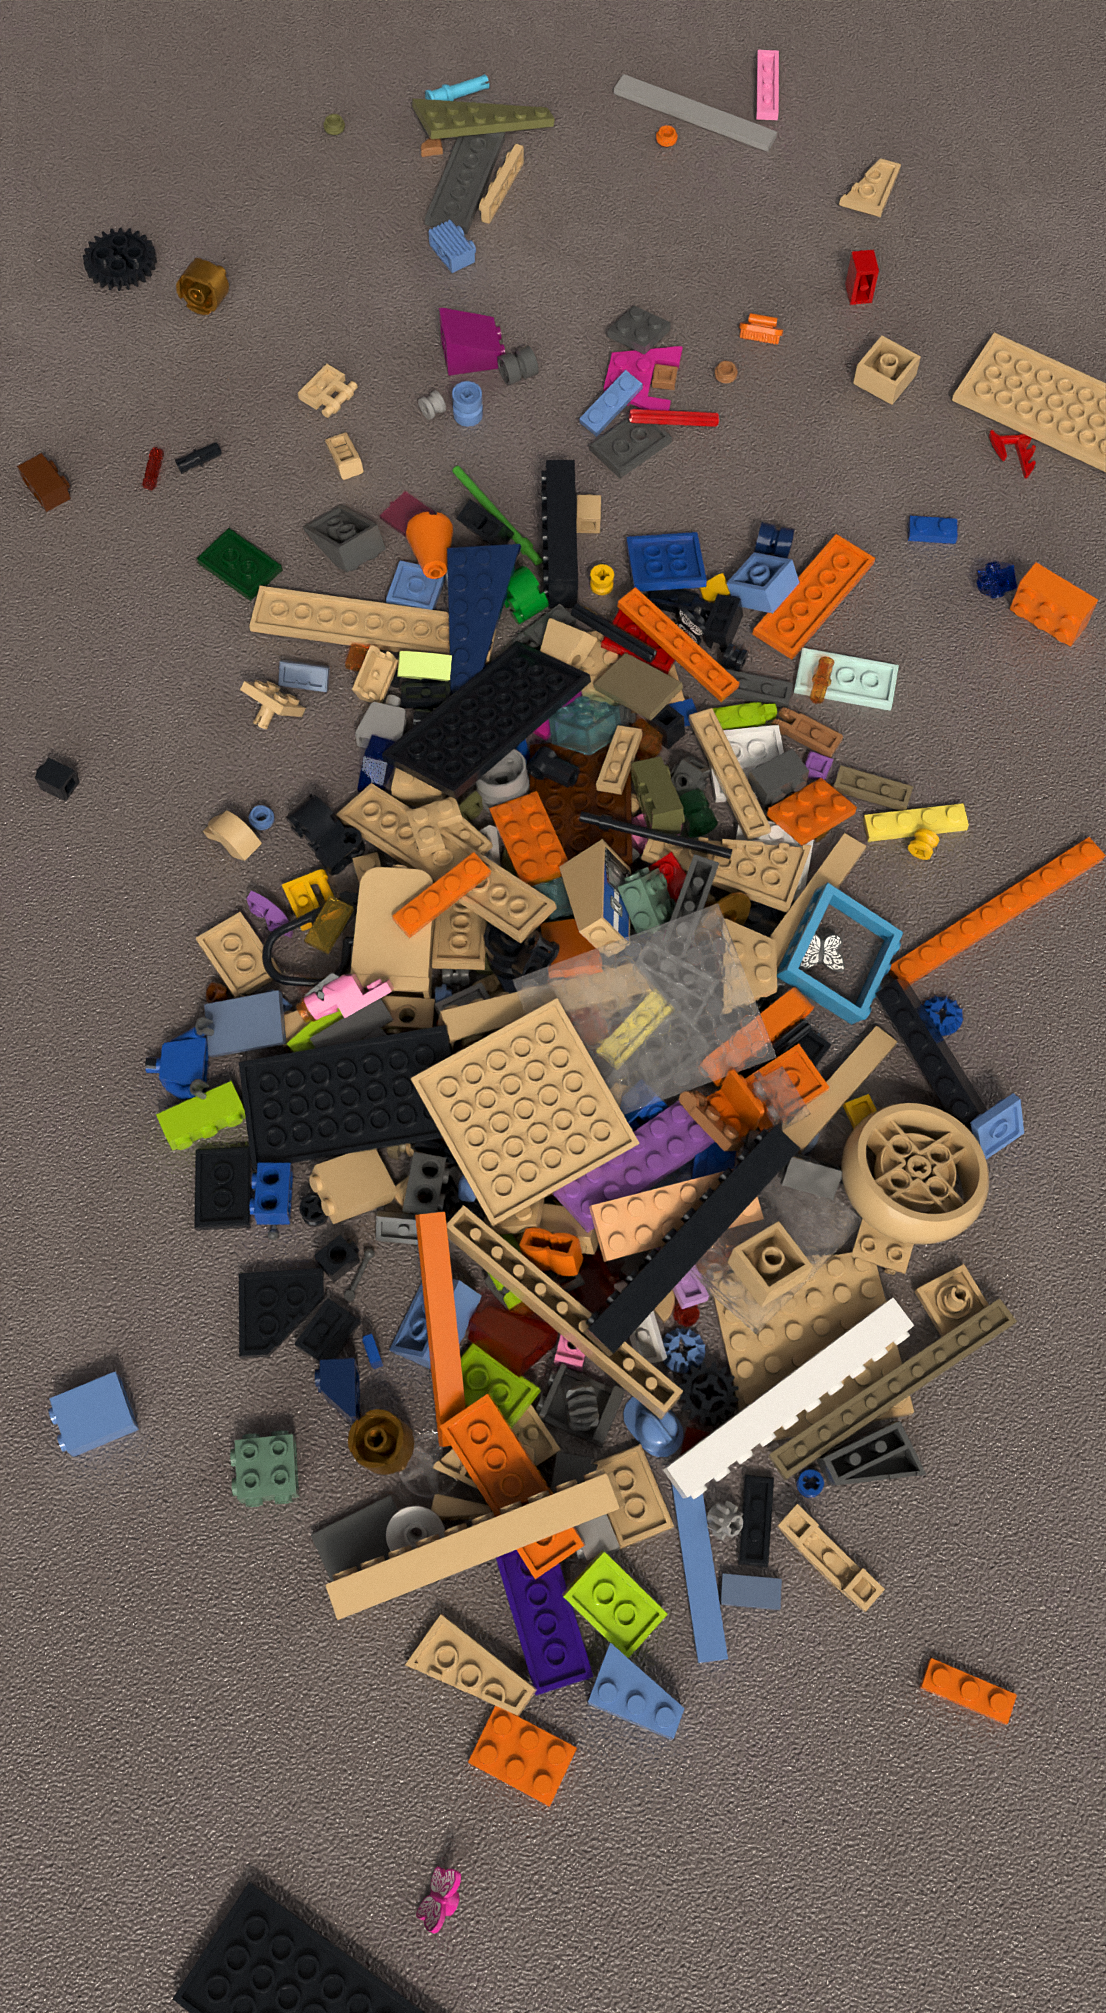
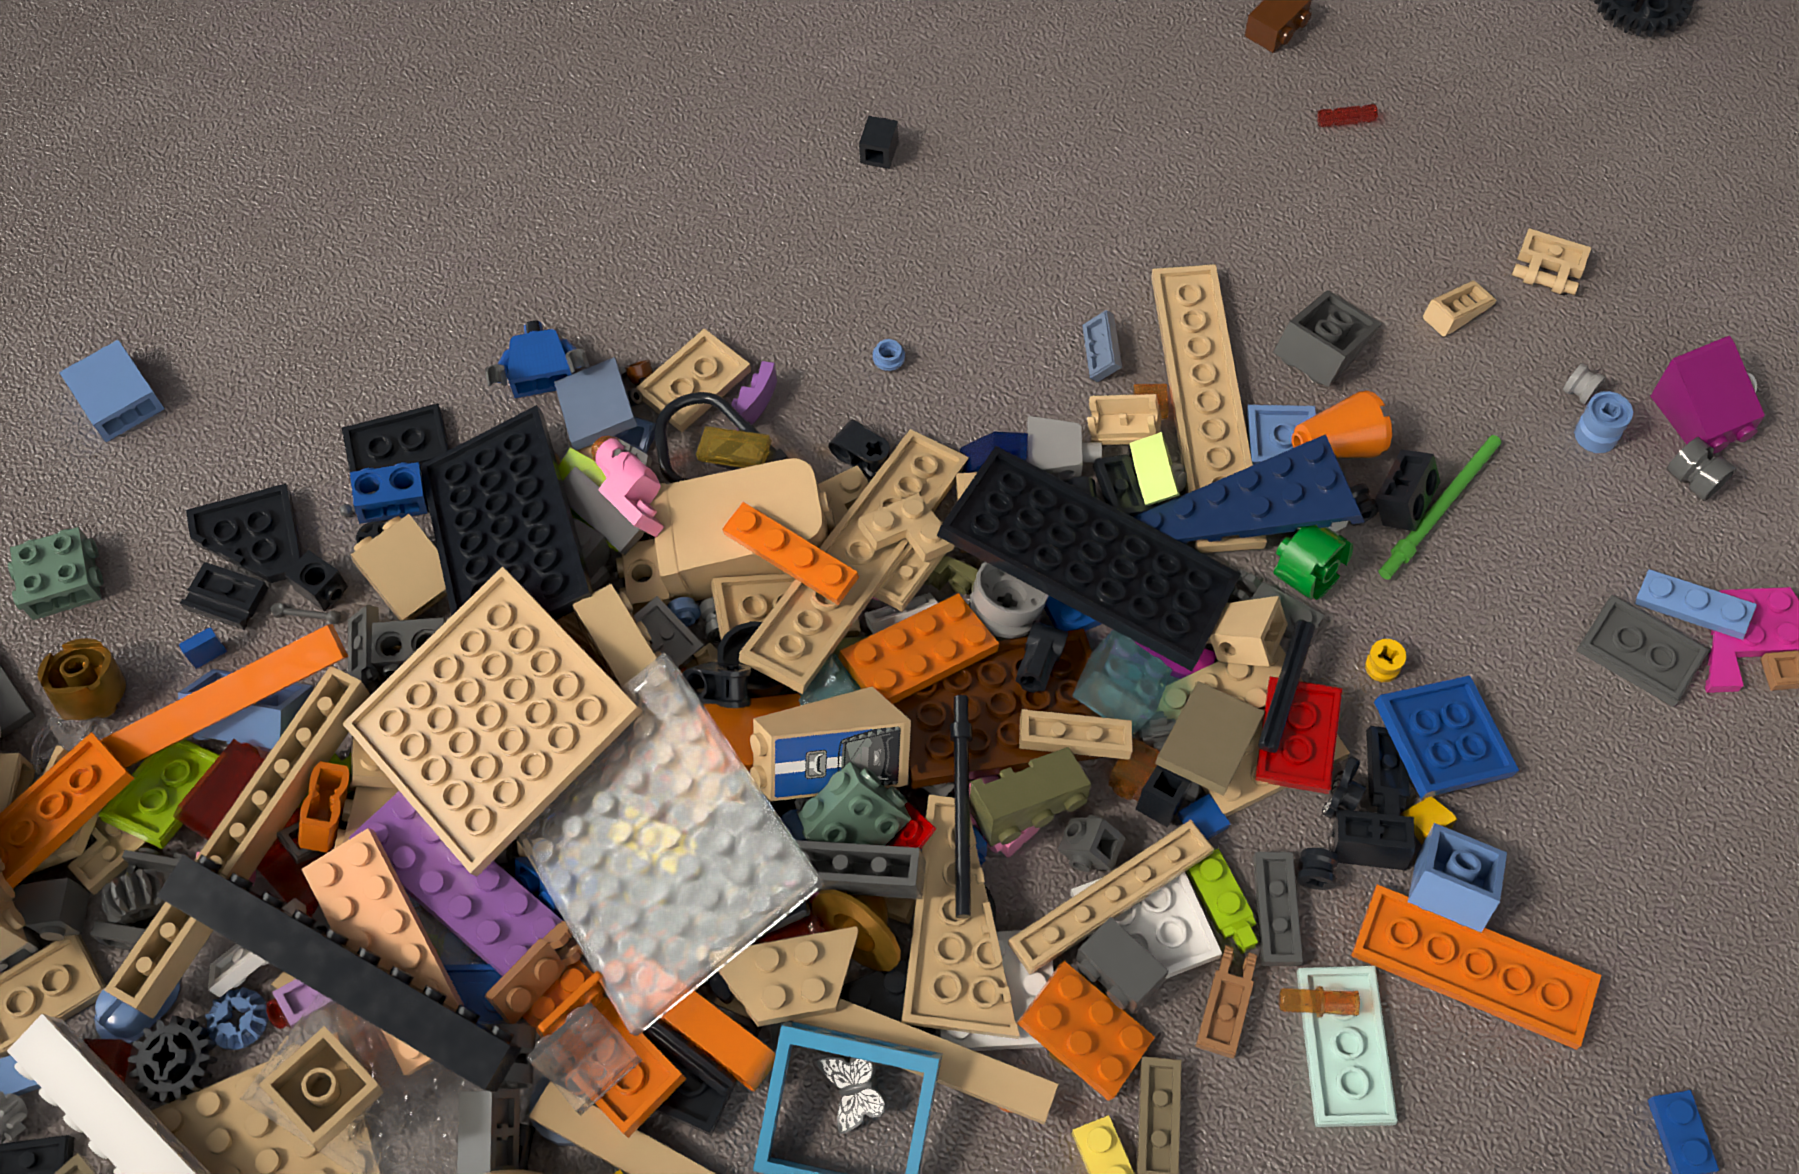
camera: 80 degrees right, 5 degrees down
lime brick [156,1081,246,1151] -> none
black axle [175,443,222,474] -> none
pearl gold brick [176,258,229,315] -> none
dark green tile [196,528,283,601] -> none
tan brick [203,810,262,861] -> none
tan plate [240,680,306,729] -> none
yellow plate [282,869,344,931] -> none
black brick [285,793,345,853] -> none
dark blue slope [315,1358,361,1424] -> none
clear pink piece [380,491,436,537] -> none
black brick [541,460,578,608] -> none
tan brick [577,494,601,533] -> none
orange plate [617,587,739,702] -> none
red axle [629,409,719,427] -> none
clear green wheel [679,790,718,838] -> none
dark blue wheel [755,522,795,559] -> none
medium lavender tile [805,751,834,781] -> none

